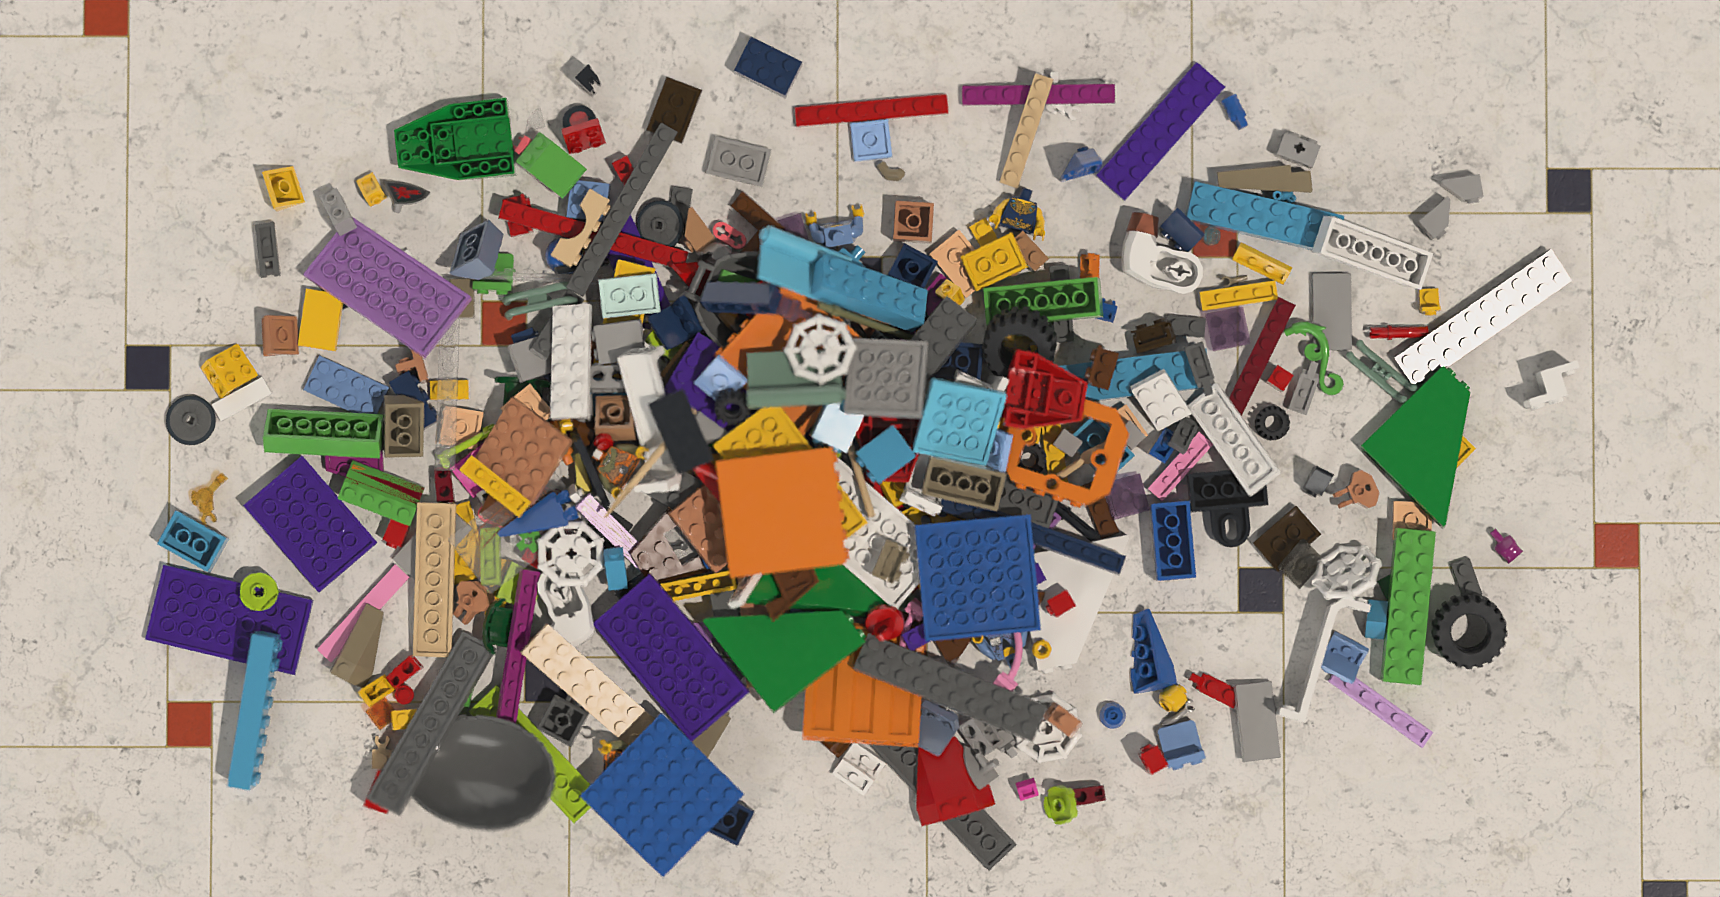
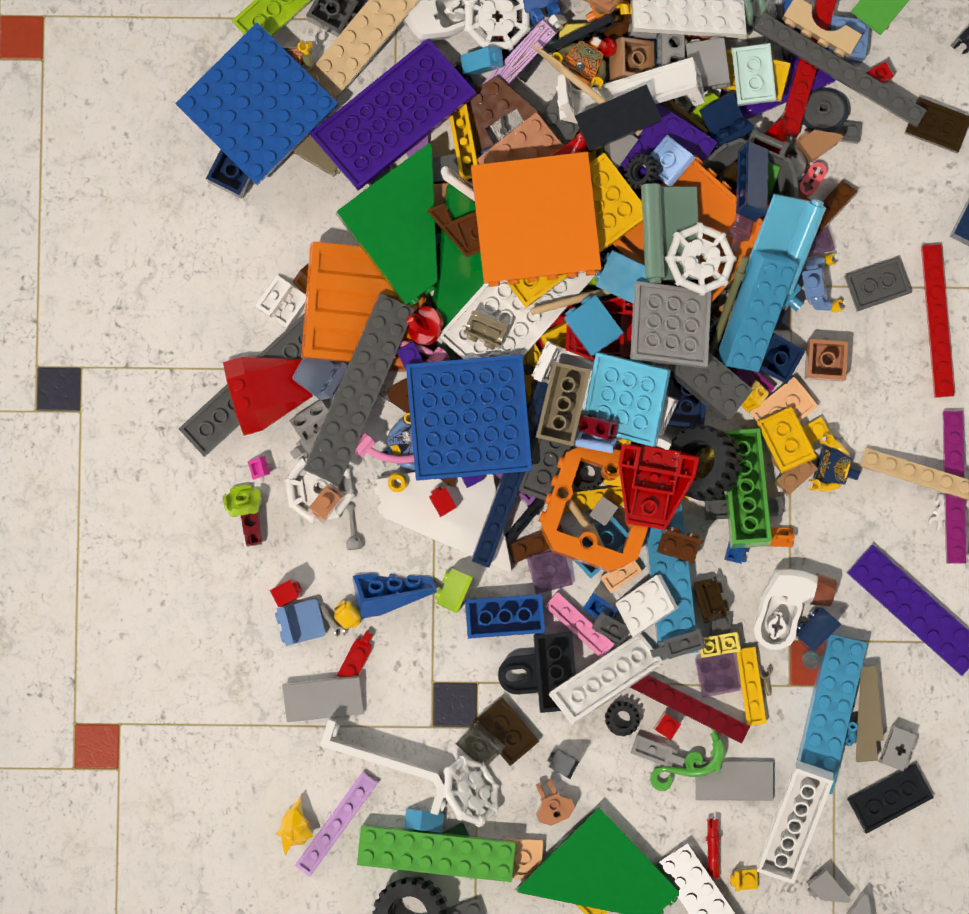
camera: 90 degrees right, 0 degrees up
red plate [561,105,606,154] -> none
light grey plate [706,136,771,187] -> none
light blue tile [850,119,892,162] -> none
dark tan arm [876,161,905,181] -> none
light grey shield [963,746,999,790] -> none
blue wedge [1060,146,1103,182] -> none
blue cone [1100,702,1126,729] -> none
light grey panel [1125,420,1146,450] -> none
blue hinge [1221,94,1248,130] -> none
yellow plate [1232,242,1292,285] -> none
medium blue bracket [1321,631,1369,684] -> none
sand green piece [1346,340,1417,403] -> none
none -> yellow hair [275,796,314,855]
none -> light grey hinge [346,503,362,550]
none -> lime slope [435,568,473,613]
none -> dark red leg [579,414,619,440]
none -> light yellow slope [700,632,741,658]
none -> dark grey tile [844,257,912,312]
none -> black tile [847,763,934,834]

